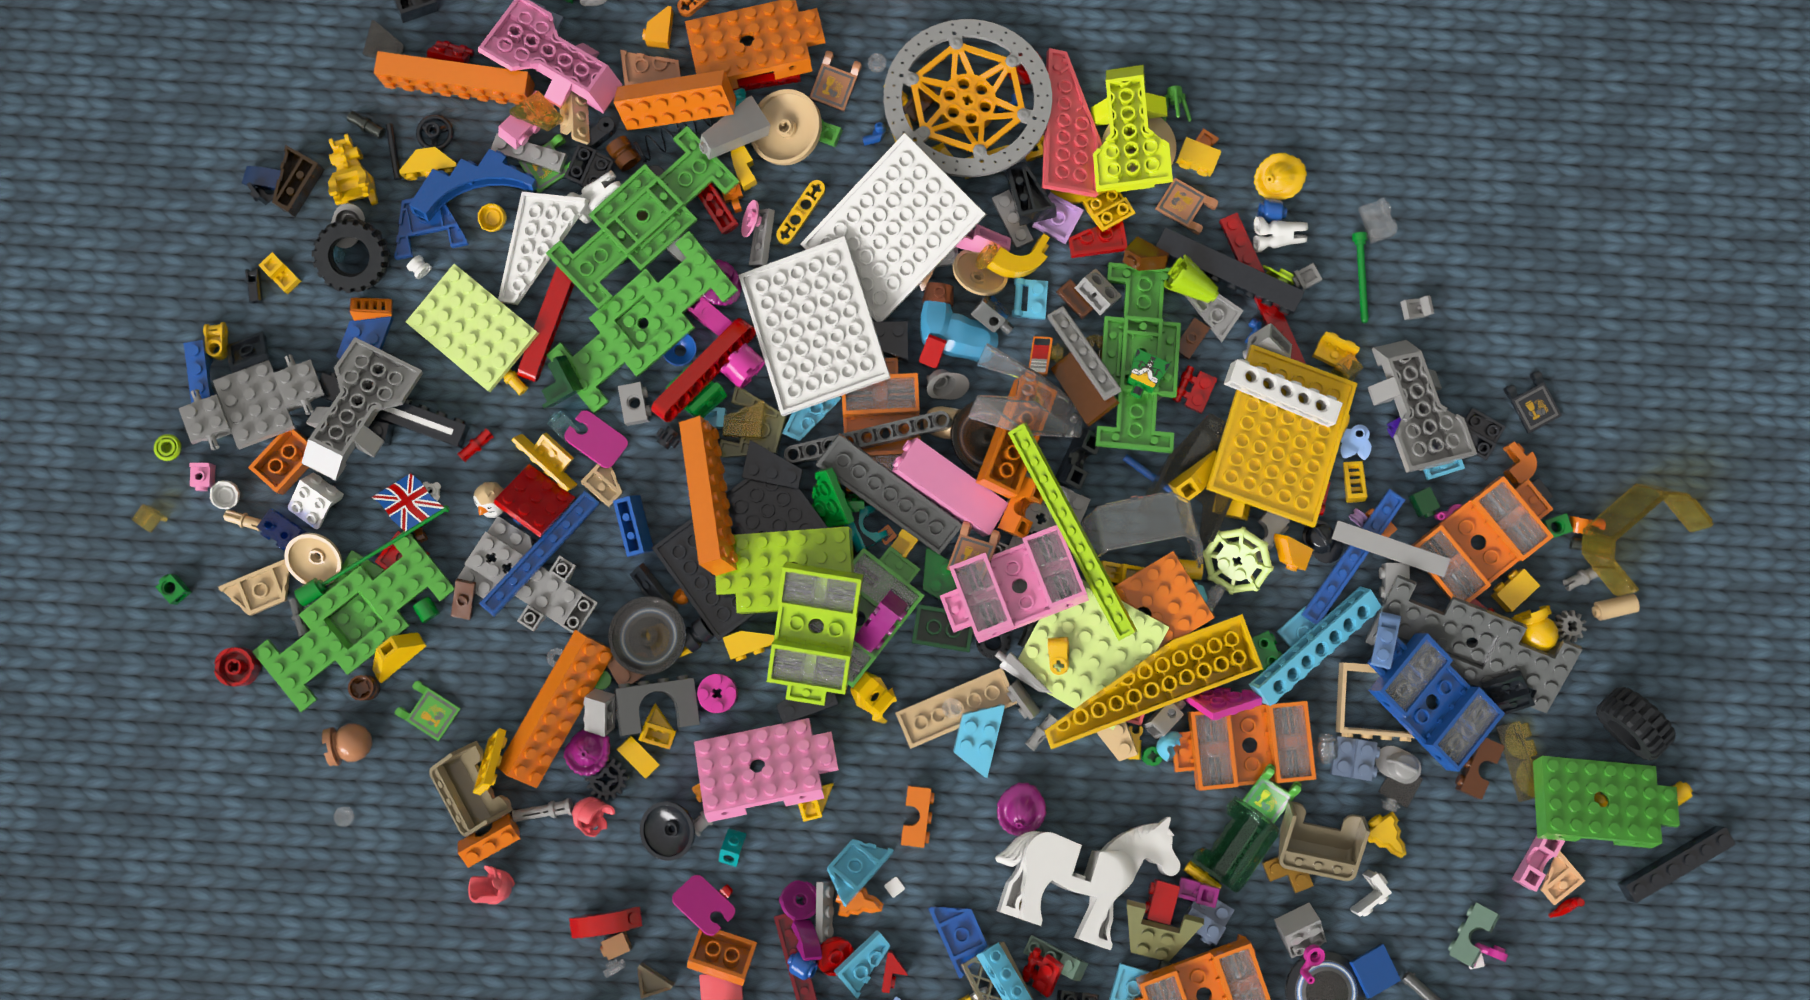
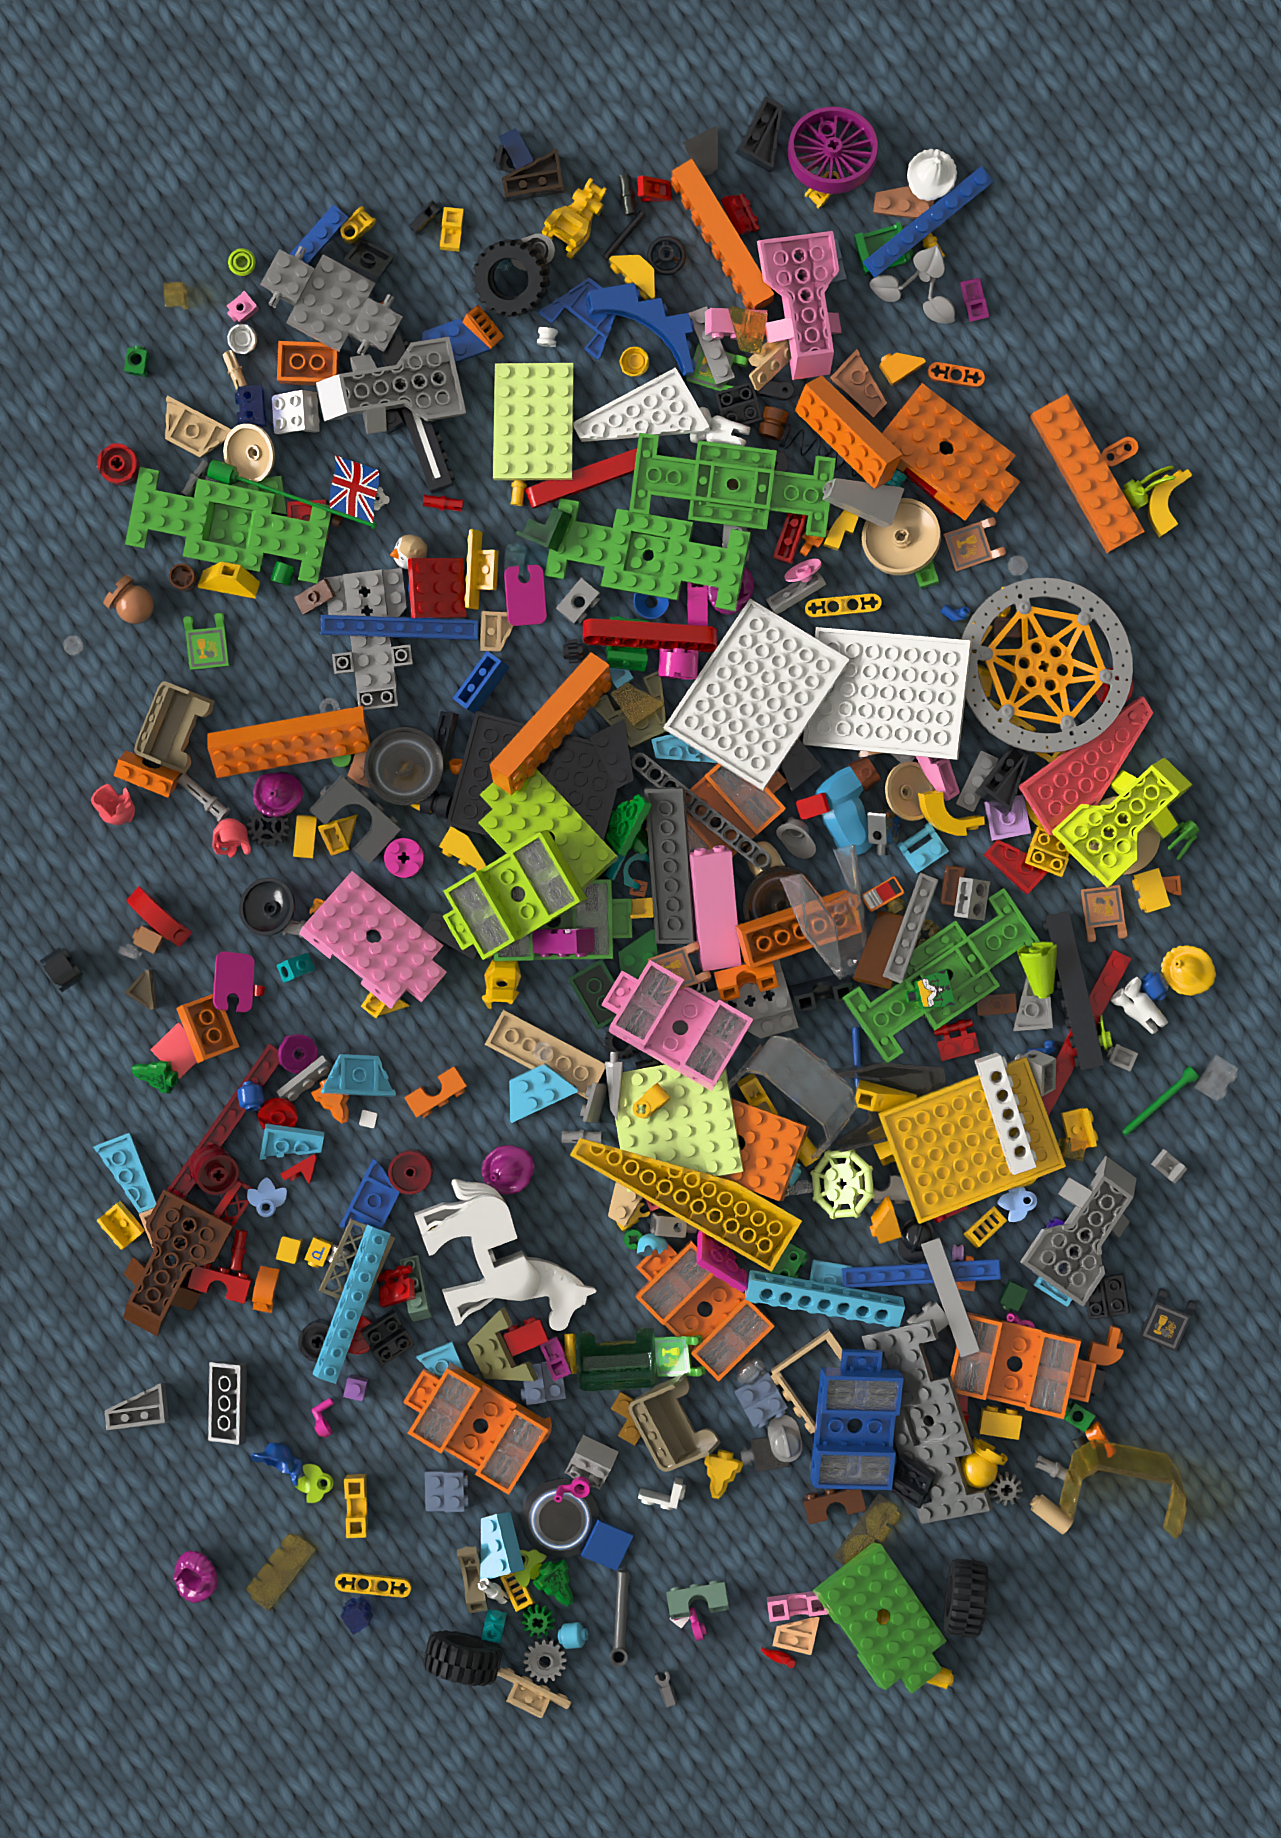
camera: 55 degrees right, 5 degrees up
yellow plate [473,728,507,795] -> none
light grey brick [583,688,615,737] -> none
magenta slope [791,920,822,961] -> none
clear yellow gear [975,242,998,270] -> none
lime plate [1008,423,1137,641] -> none
reddish brown slope [1123,236,1169,271] -> none
medium blue plate [1370,611,1401,669] -> none
black brick [1617,826,1736,903] -> none
none -> dark red wheel [388,1149,434,1195]
none -> red slope [637,175,671,202]

